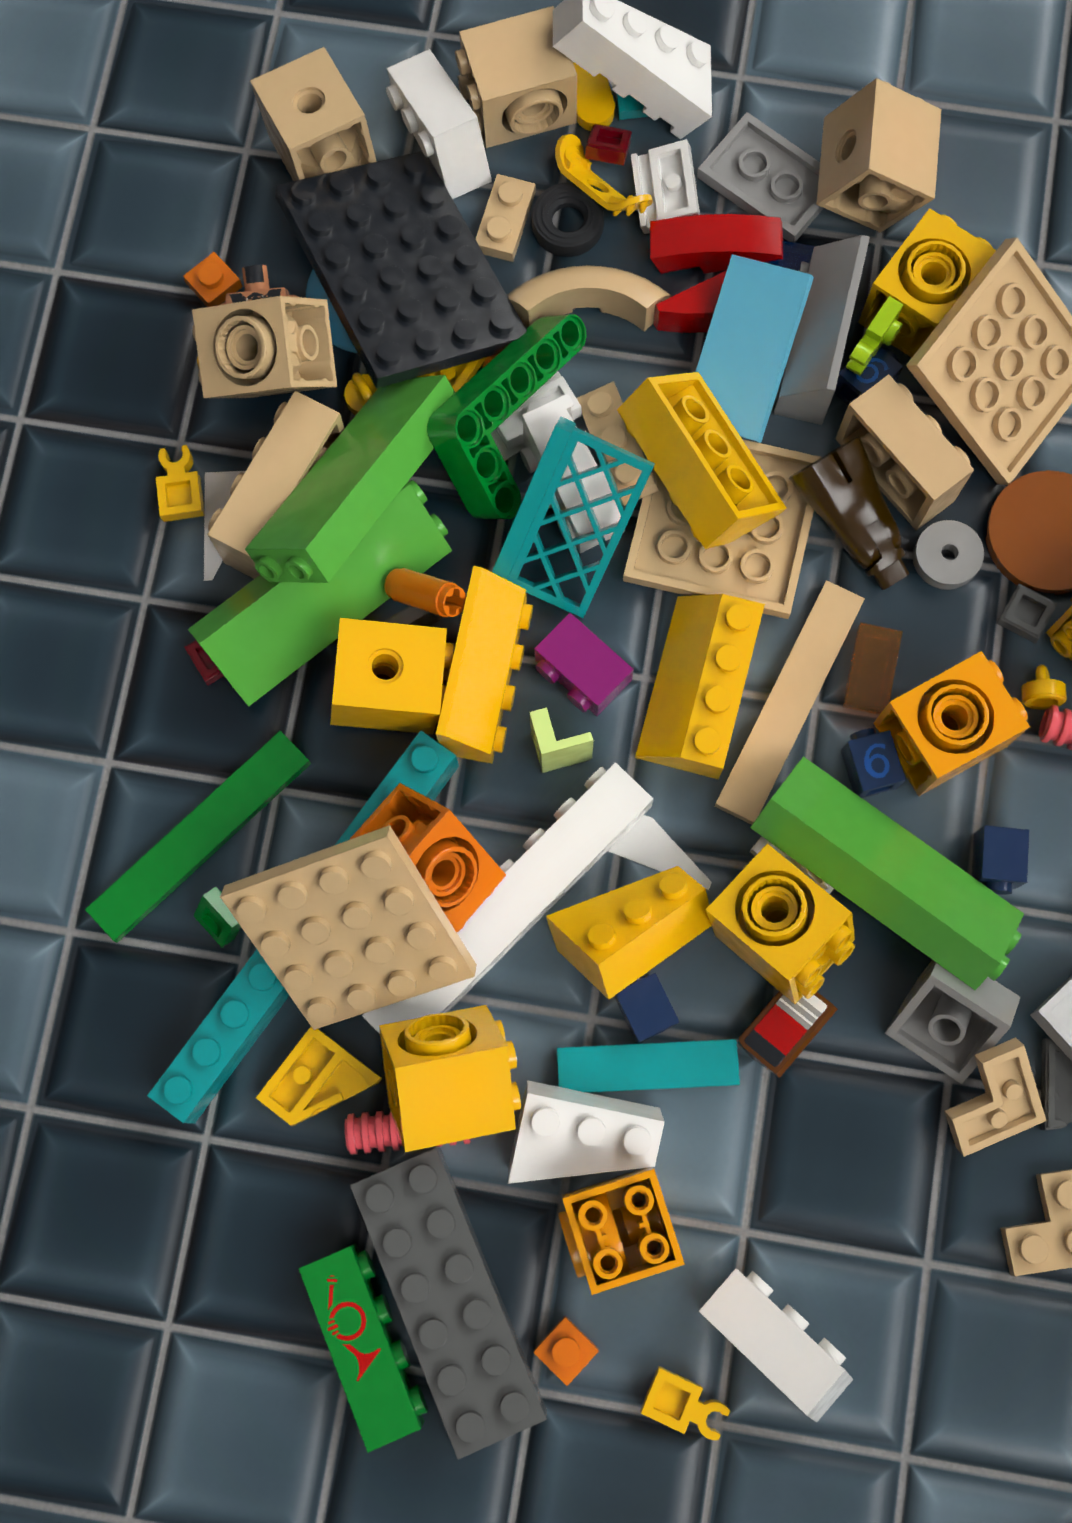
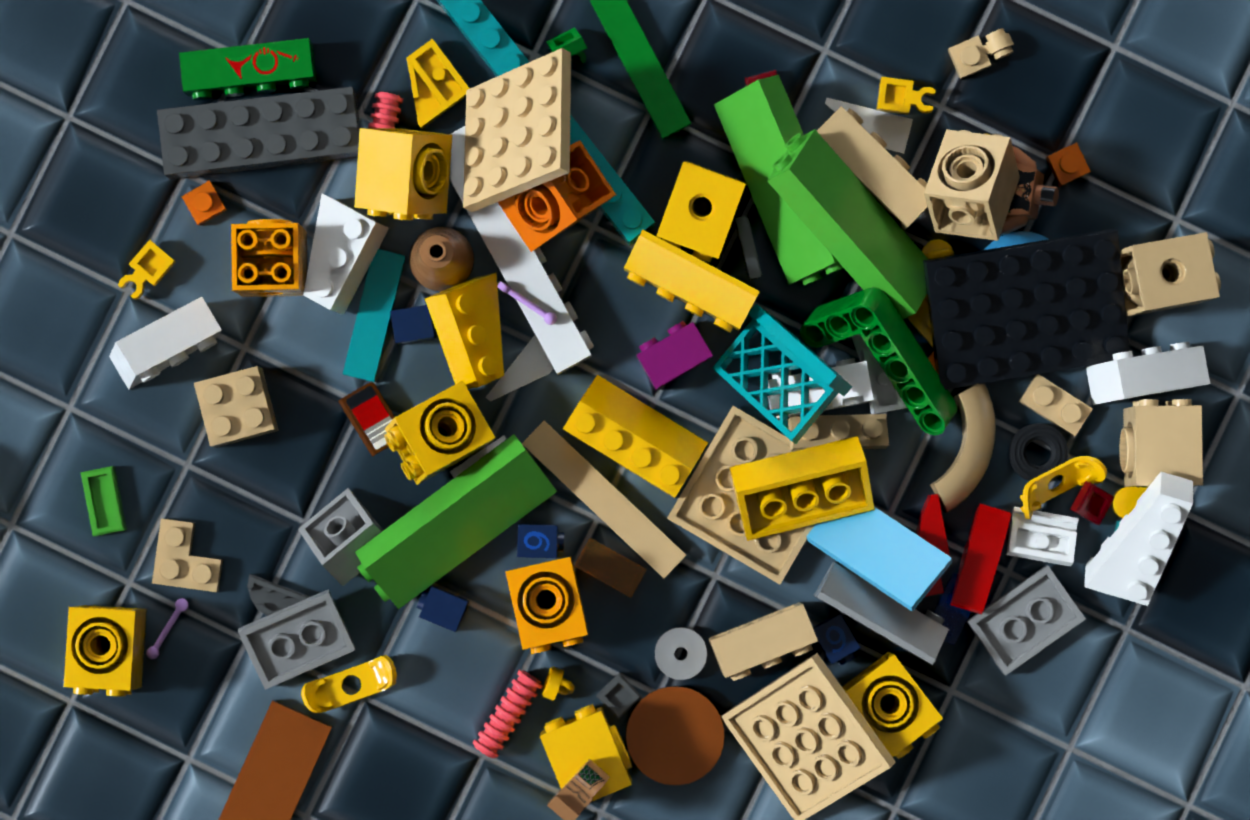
camera: 100 degrees right, 10 degrees up
orange piece [384,568,466,617] -> none
yellowish green panel [529,707,594,773] -> none
dark brown piece [789,436,910,590] -> none
tan brick [816,78,942,233] -> none
lime plate [846,296,904,376] -> none
tan plate [945,1037,1046,1157] -> none
none -> bright green tile [80,466,127,537]
none -> tan brick [194,366,279,448]
none -> medium nougat cone [409,227,474,292]
none -> lavender hinge [497,281,557,325]
none -> tan plate [948,28,1014,80]

